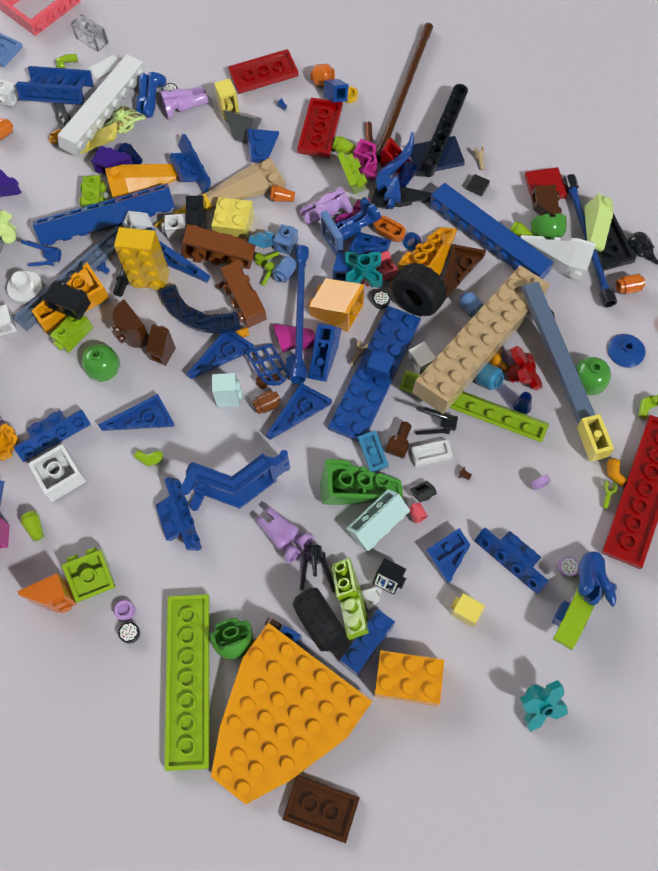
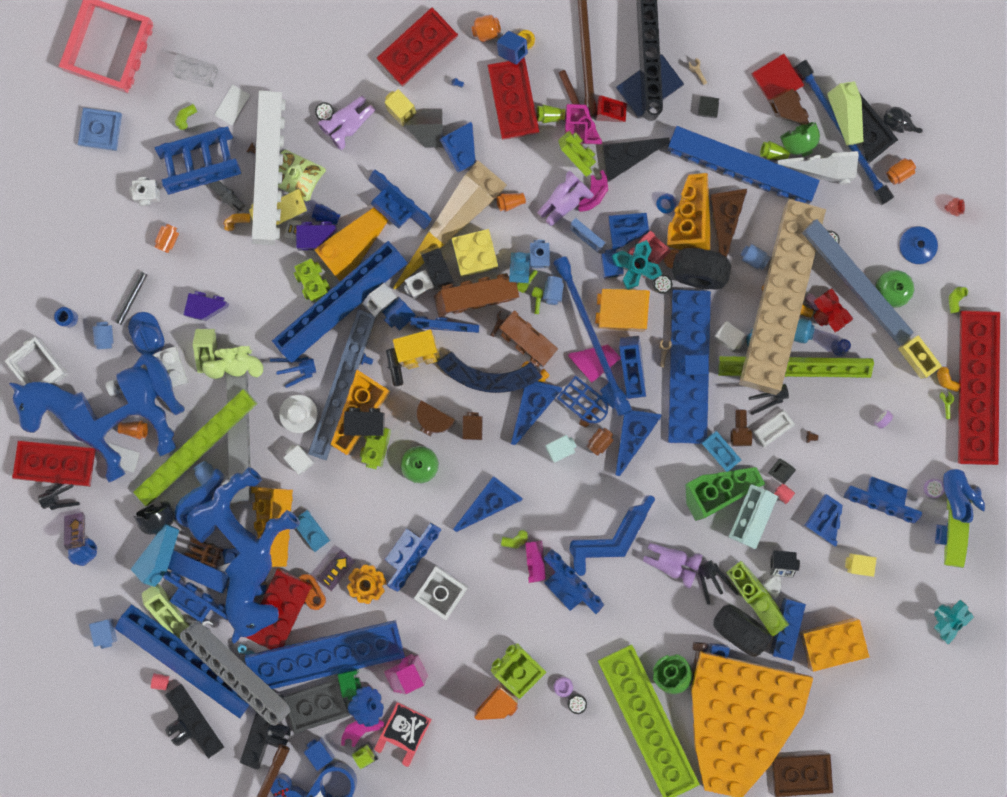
camera: 25 degrees left, 20 degrees up
lime cone [20,511,45,542] -> none
blue piece [136,72,167,118] -> none
blue piece [336,197,382,241] -> none
orange plate [373,216,406,242] -> none
blue piece [376,132,414,209] -> none
clear blue cone [398,161,417,187] -> none
none -> dark pink slope [526,541,546,583]

